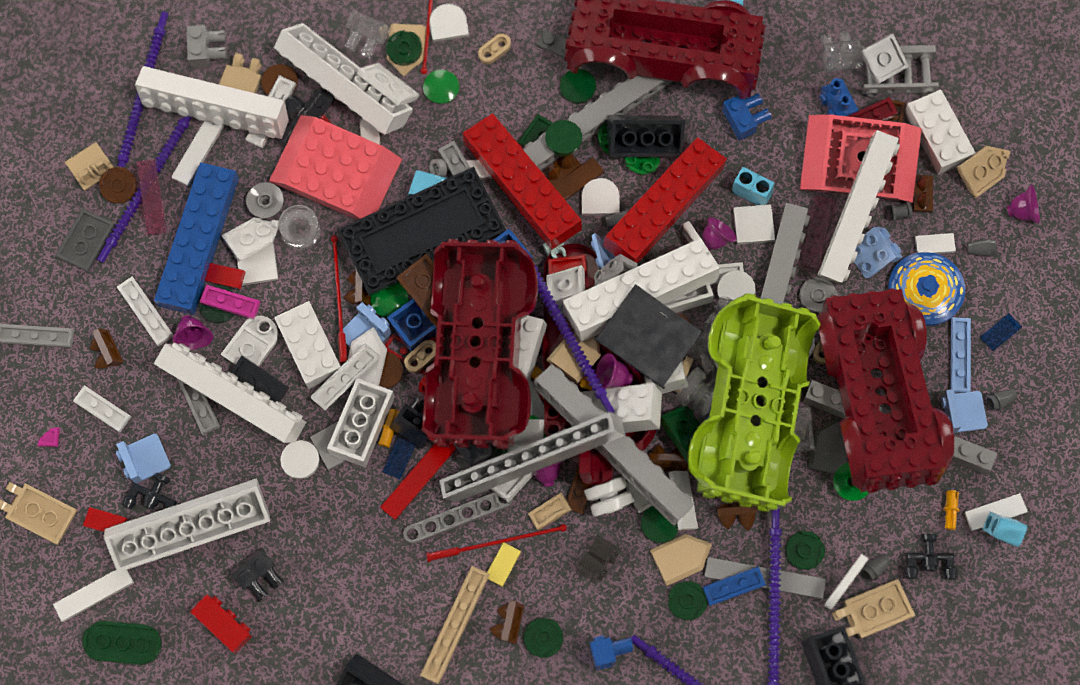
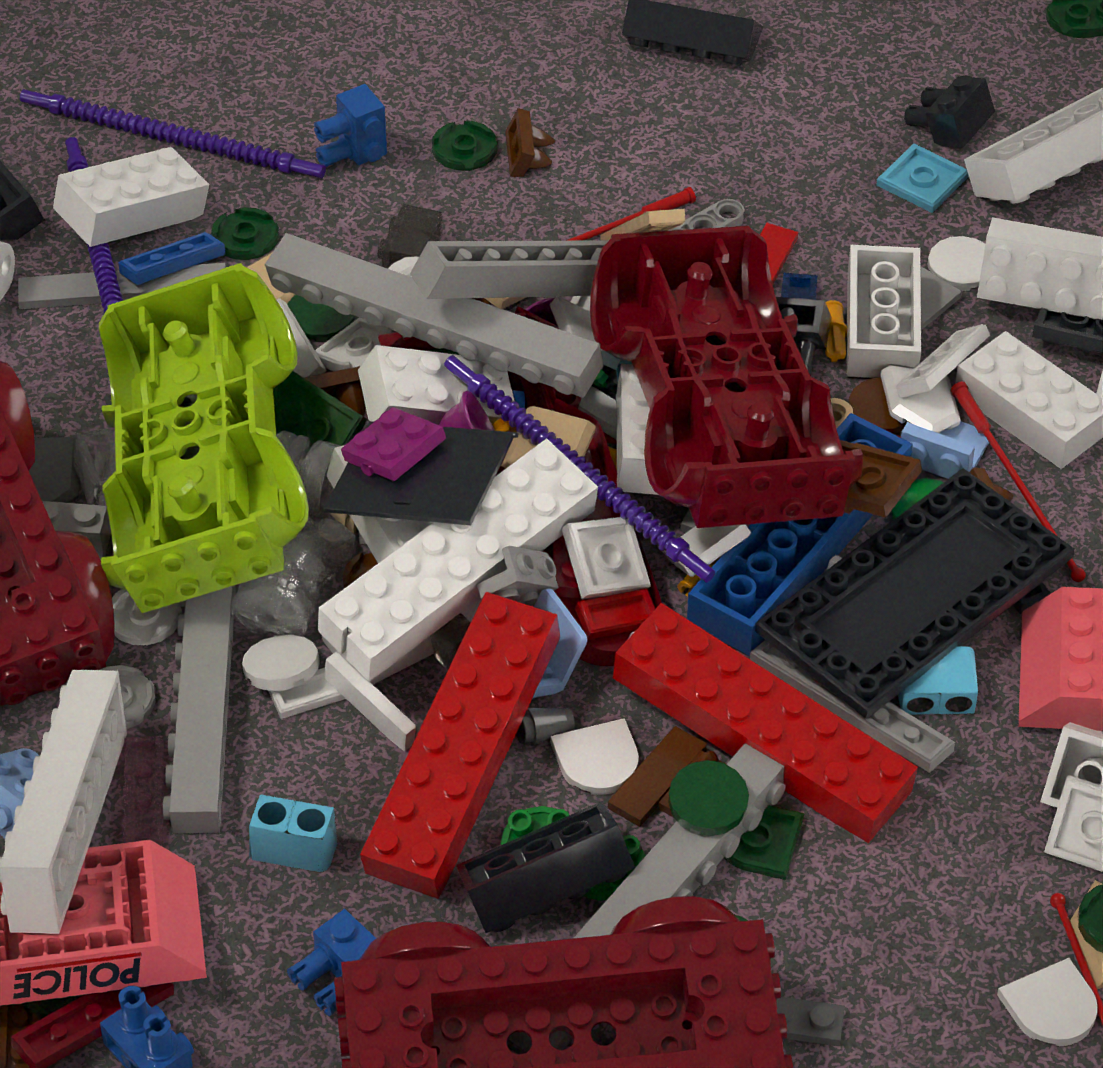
camera: 160 degrees right, 25 degrees down
red brick [190,594,252,654] -> none
tan tile [420,566,490,684] -> none
green dish [423,70,460,104] -> none
light grey tile [429,159,449,177] -> none
tan plate [478,34,511,64] -> none
light yellow tile [487,542,521,587] -> none
magenta hat [702,217,737,250] -> none
white tile [733,205,775,245] -> none
dark green tile [785,531,825,571] -> none
none -> white brick [53,147,209,247]
none -> magenta plate [341,407,446,481]
none -> tan tile [600,209,685,240]
none -> medium azure tile [876,144,969,213]

